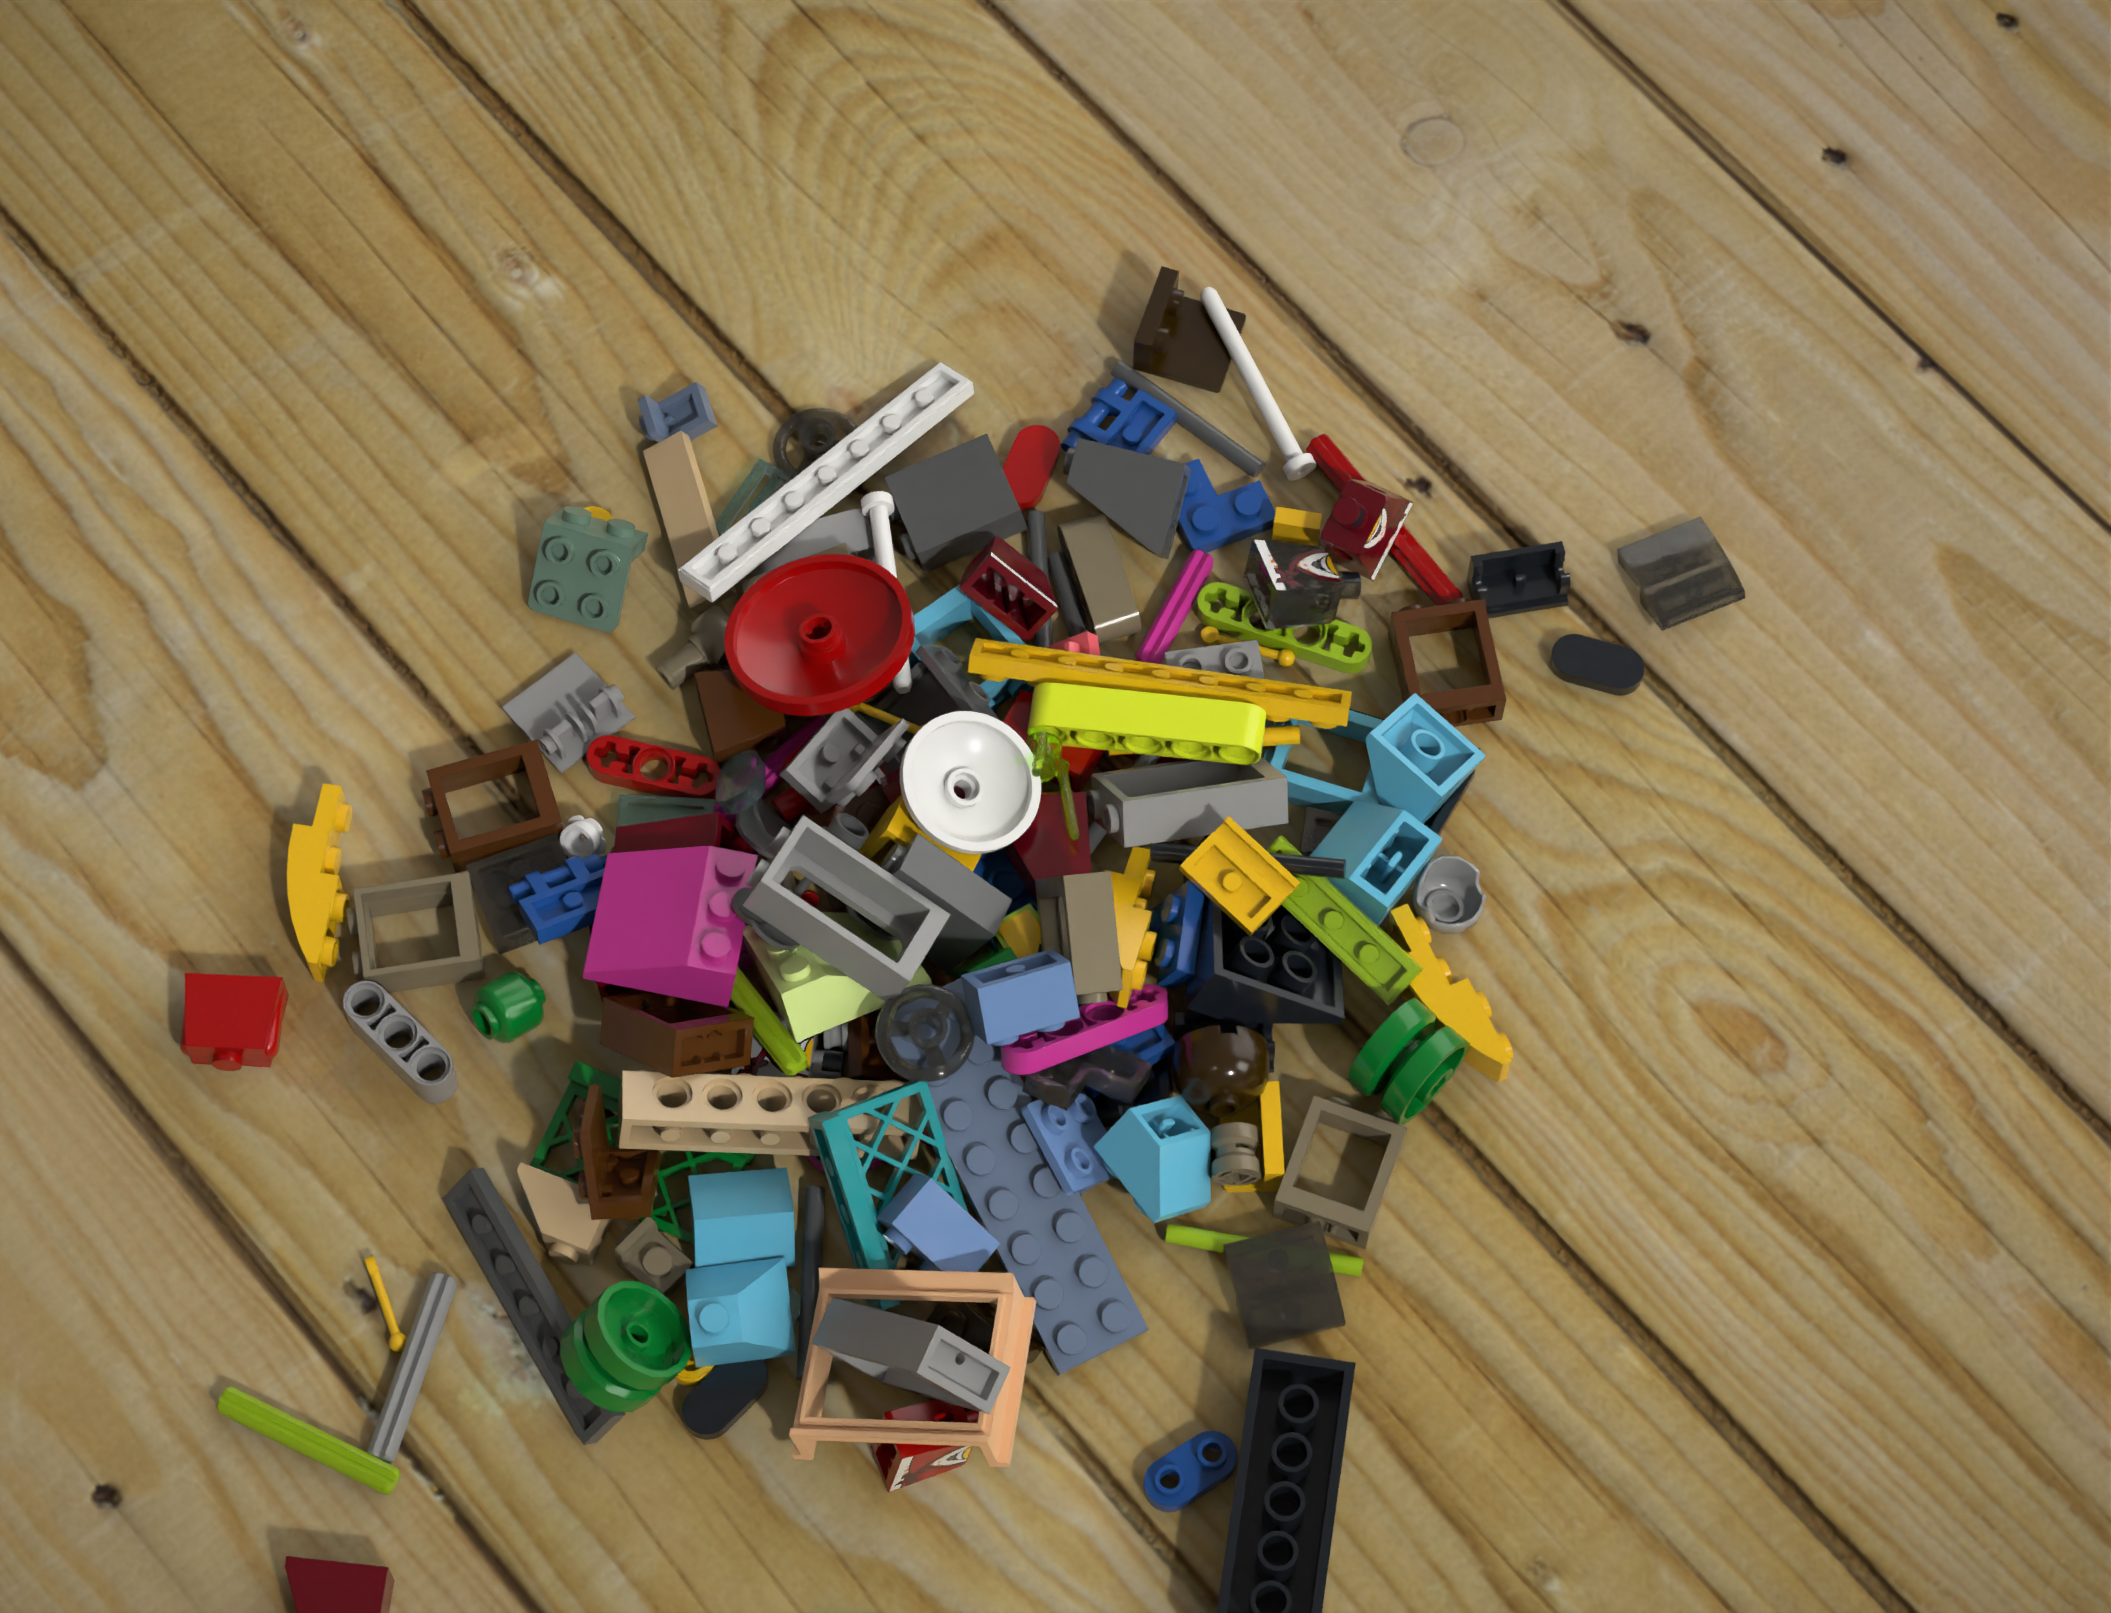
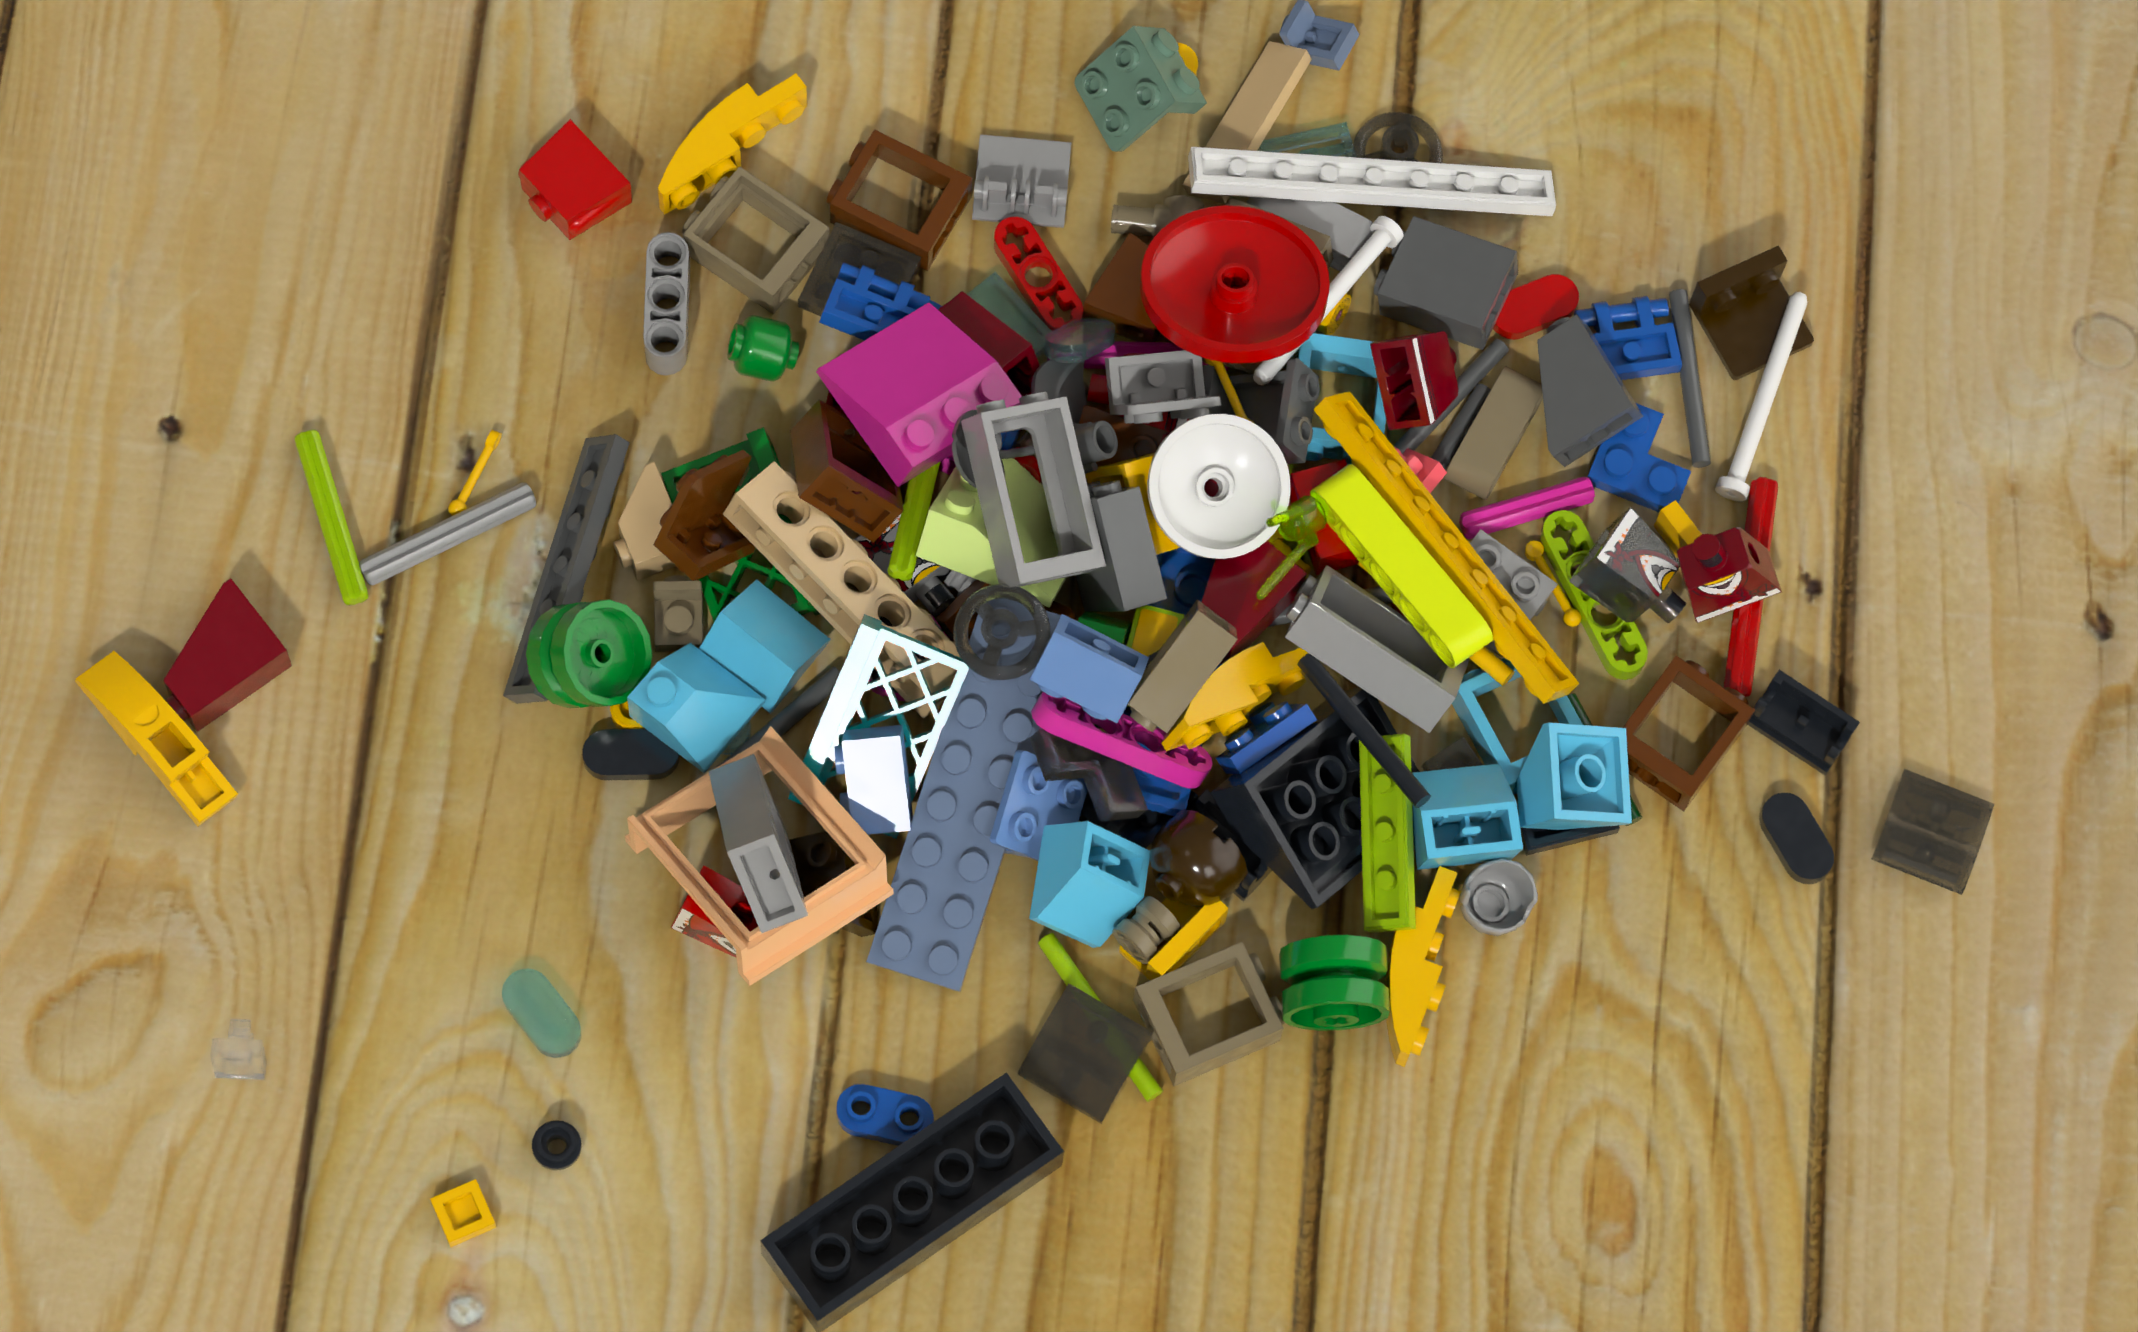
camera: 40 degrees right, 5 degrees up
white plate [560,815,606,859] -> none
yellow plate [1179,816,1300,936] -> none

